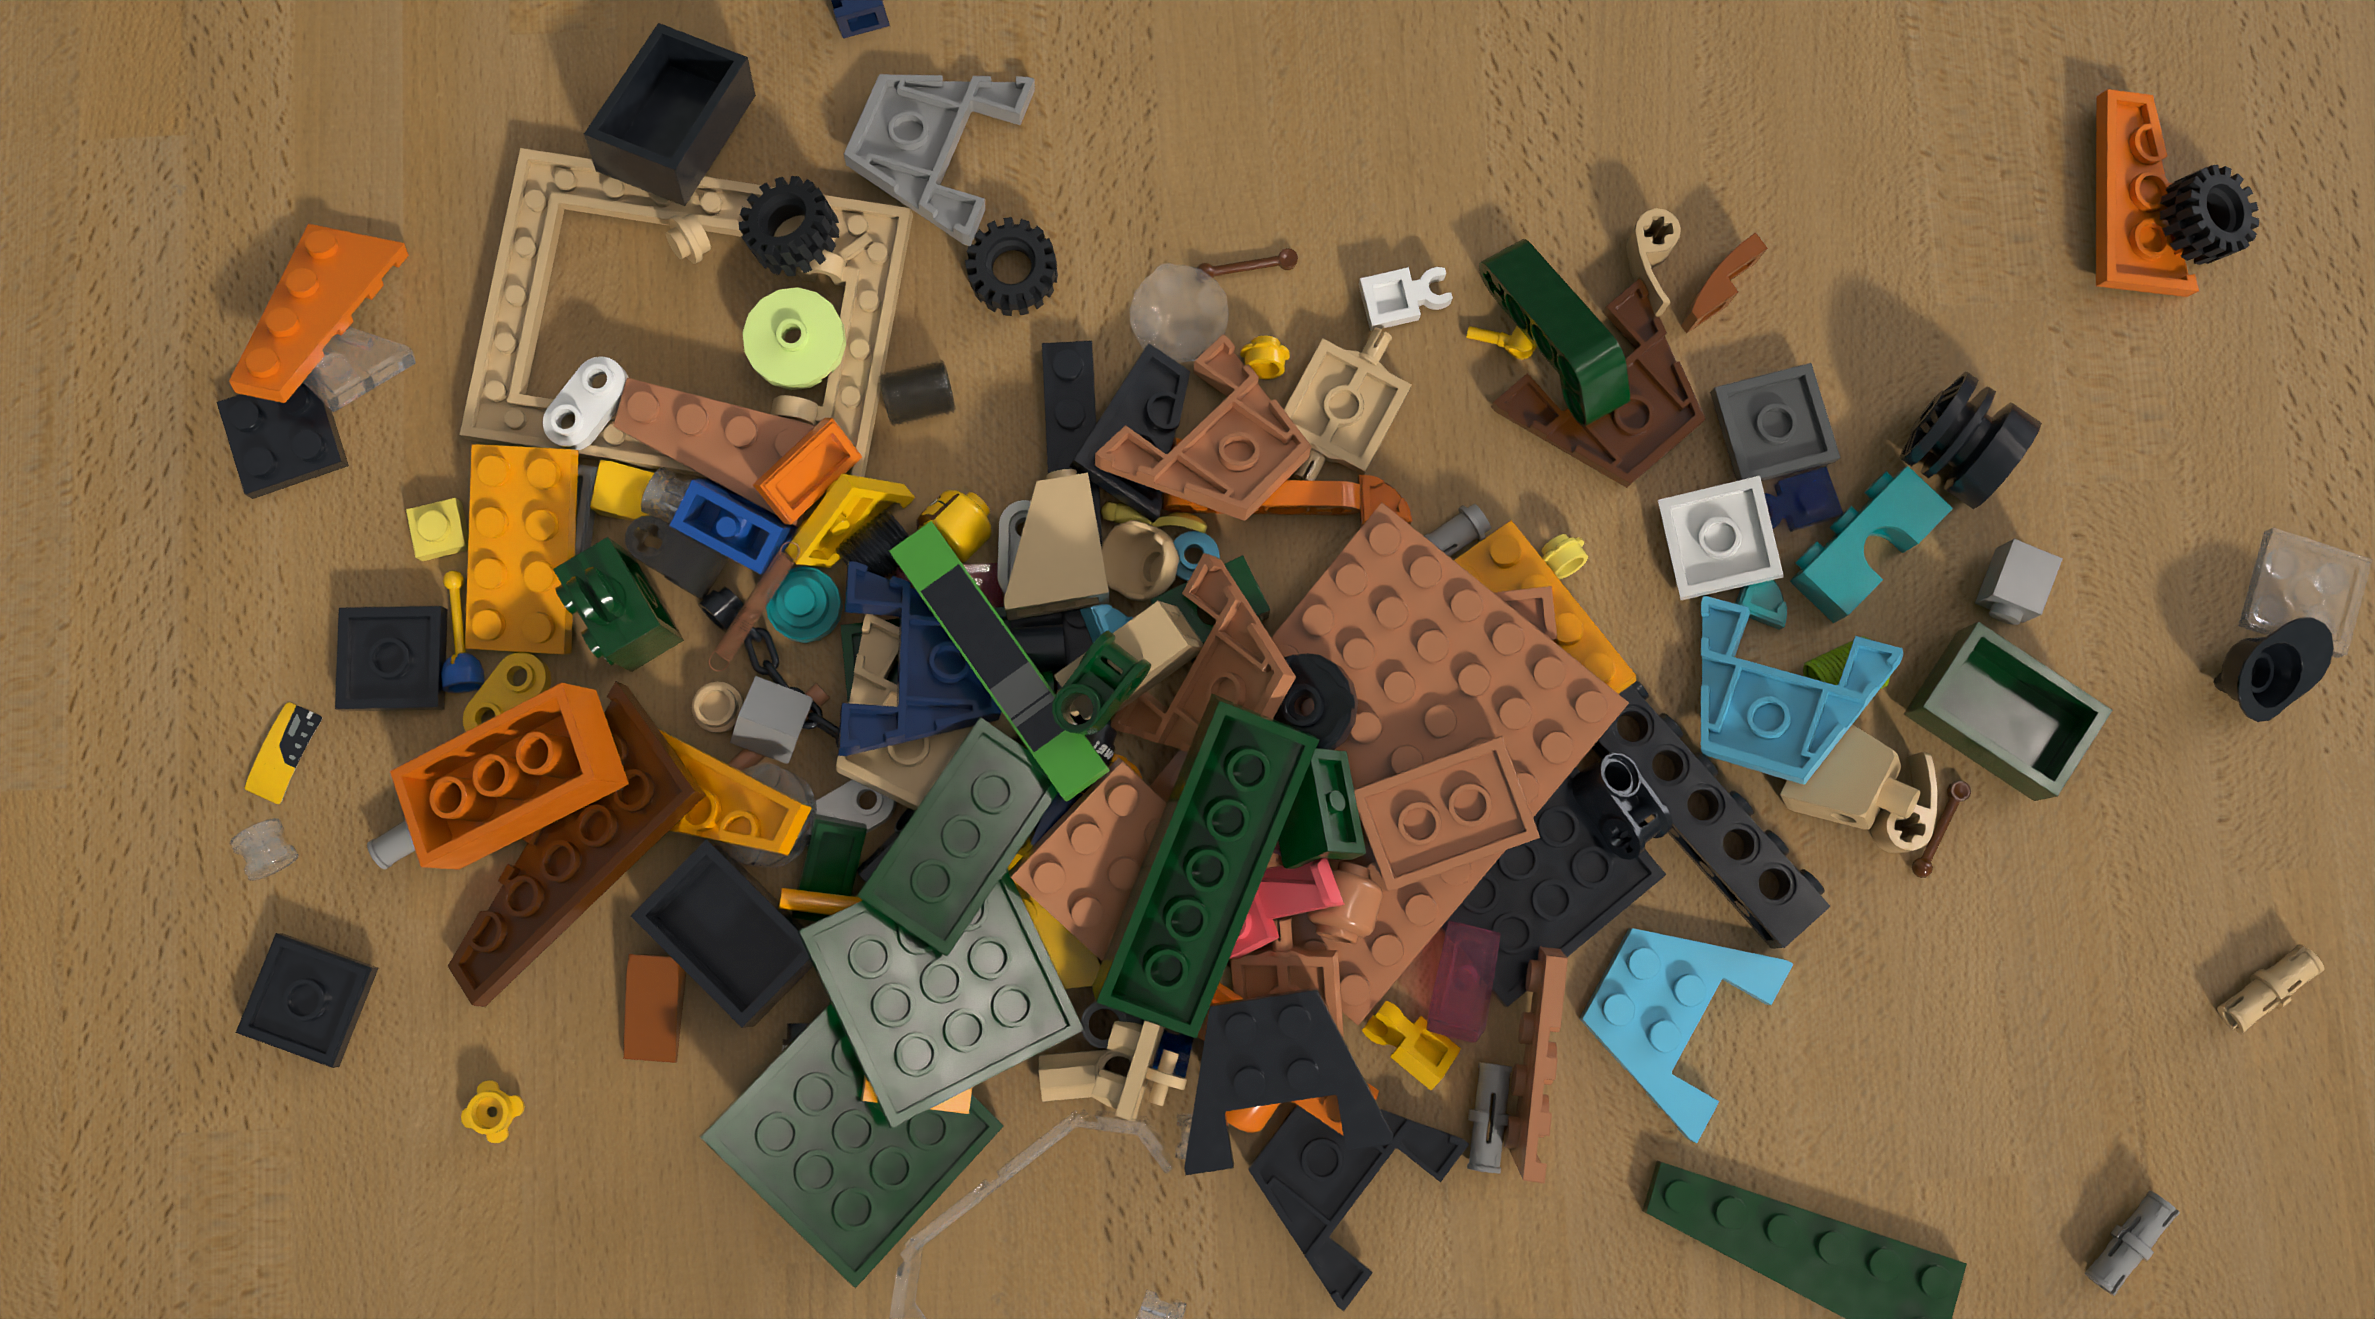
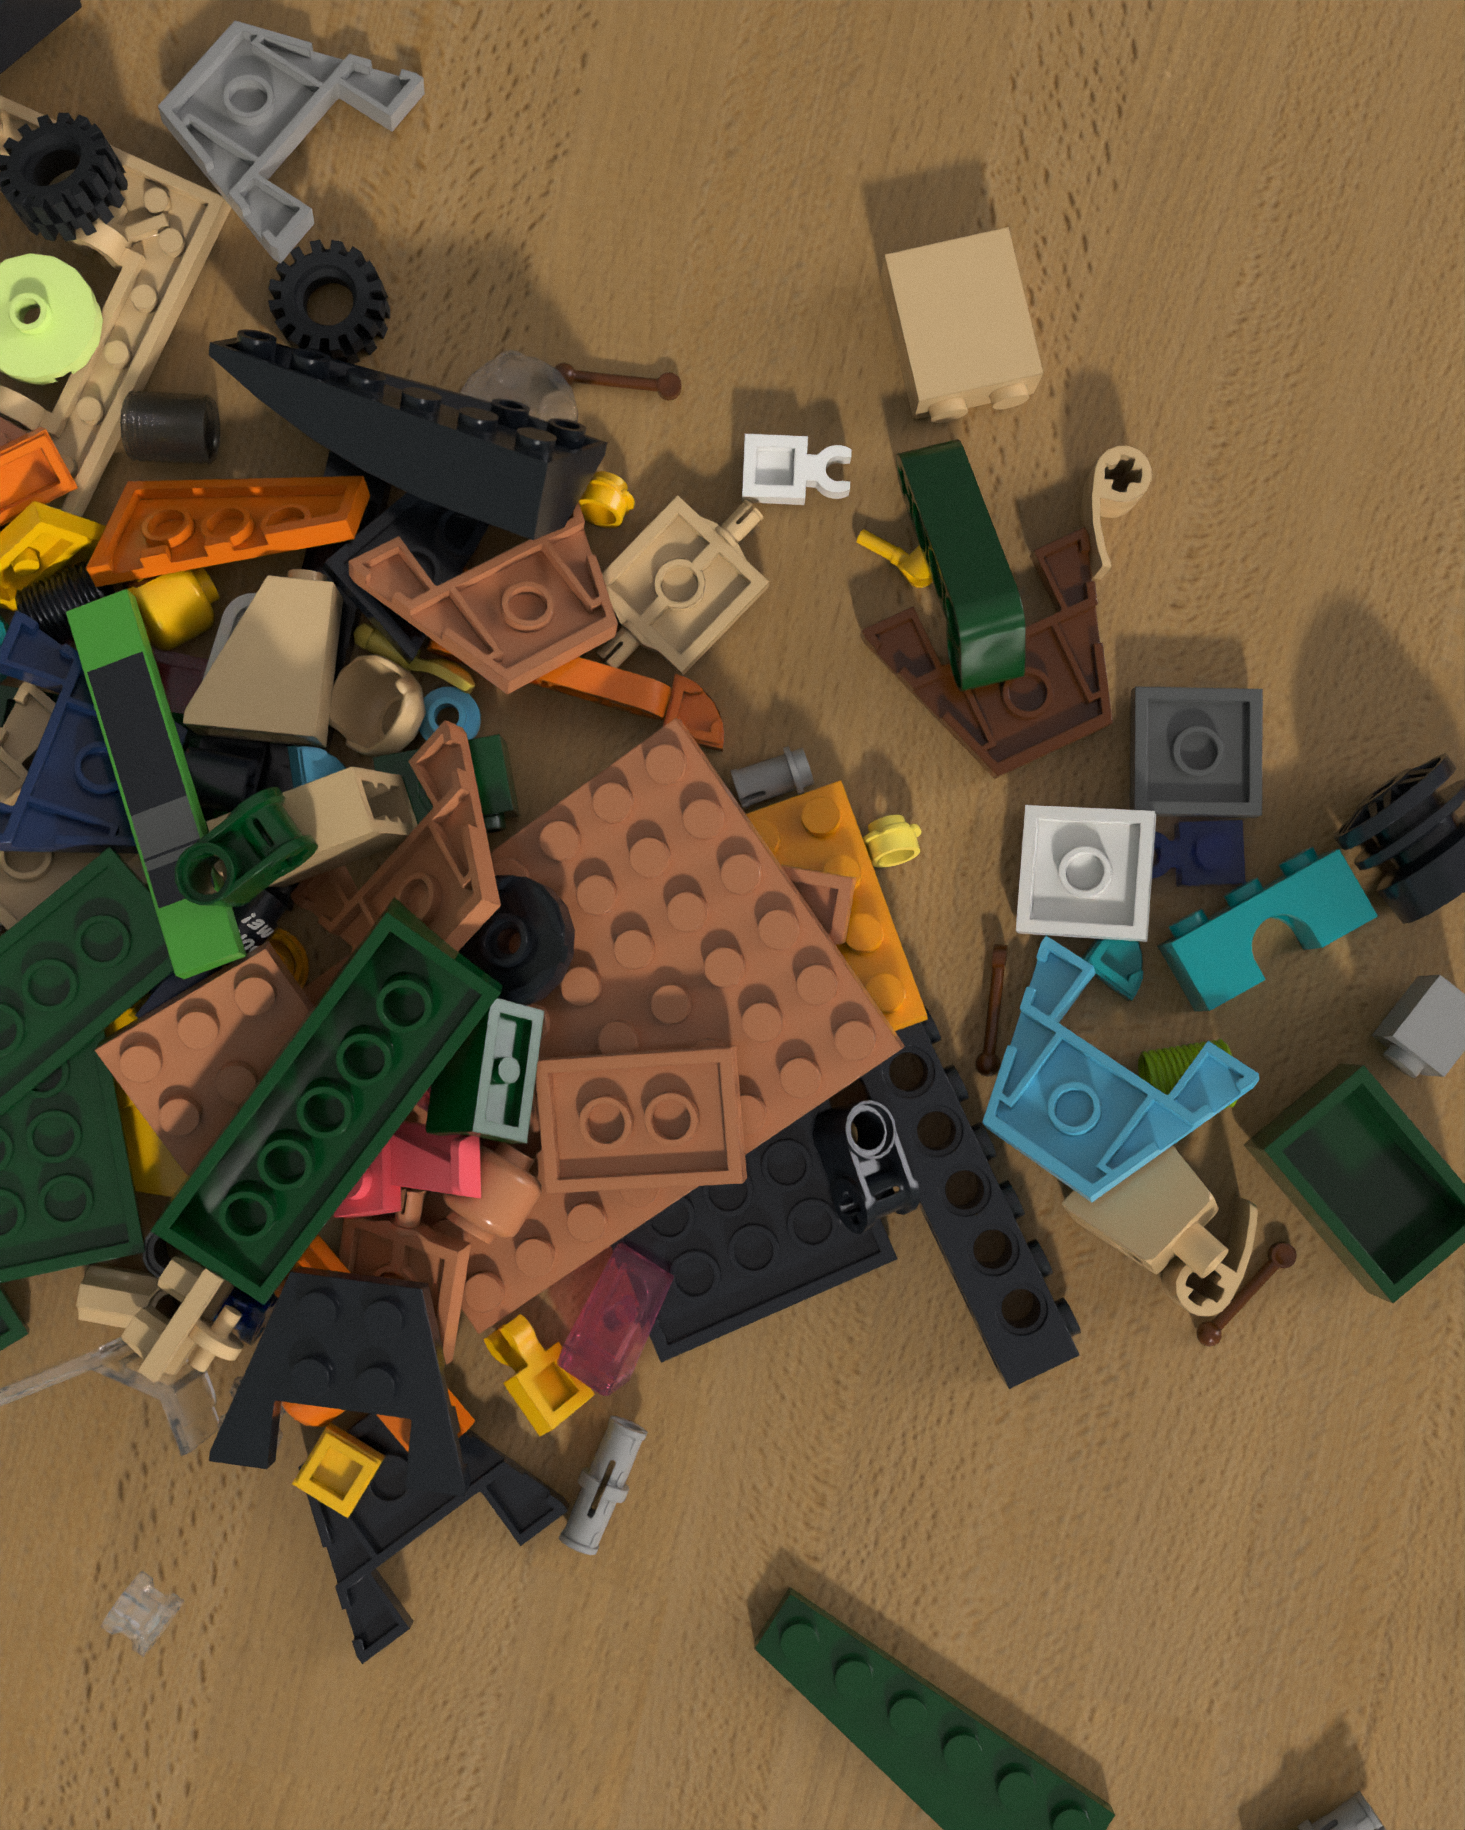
camera: 15 degrees right, 5 degrees up
nougat wing [1504,946,1568,1183] -> none
medium azure wing [1579,928,1793,1143] -> none
dark orange slope [1681,232,1768,334] -> none
none -> orange wing [86,476,371,587]
none -> black wedge [208,329,608,540]
none -> yellow tile [292,1423,386,1518]
none -> tan brick [880,227,1043,423]
none -> reddish brown hinge [975,944,1008,1077]

